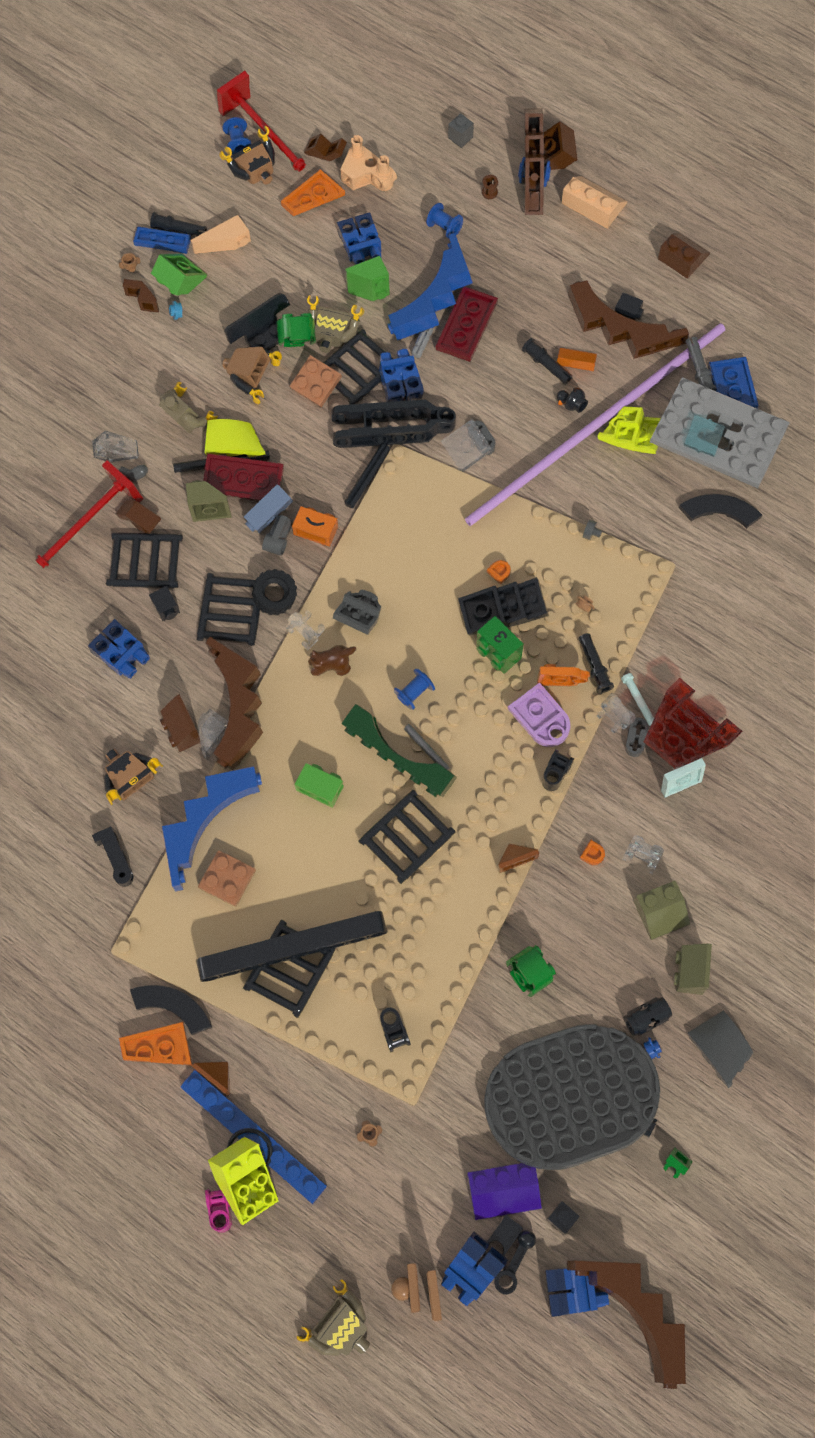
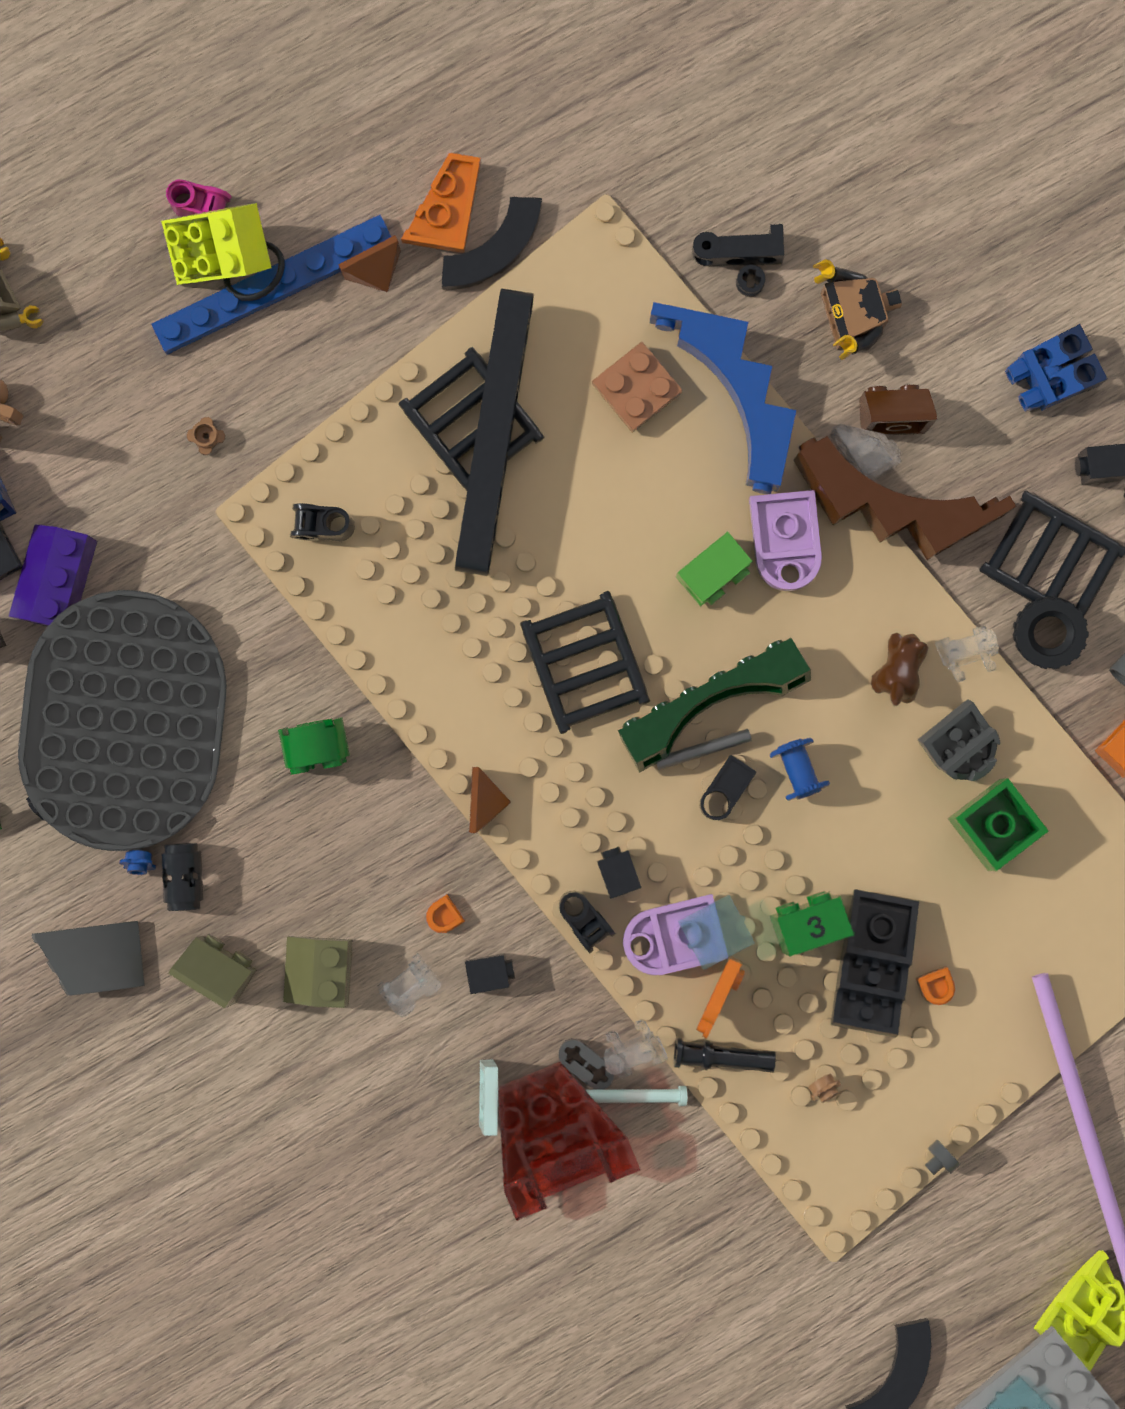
camera: 115 degrees right, 15 degrees up
none -> black brick [465,953,515,994]
none -> black brick [597,847,642,899]
none -> clear light blue piece [678,895,755,970]
none -> black piece [700,755,757,820]
none -> black bush [736,265,766,297]
none -> lavender plate [749,490,822,591]
none -> green brick [948,778,1049,871]

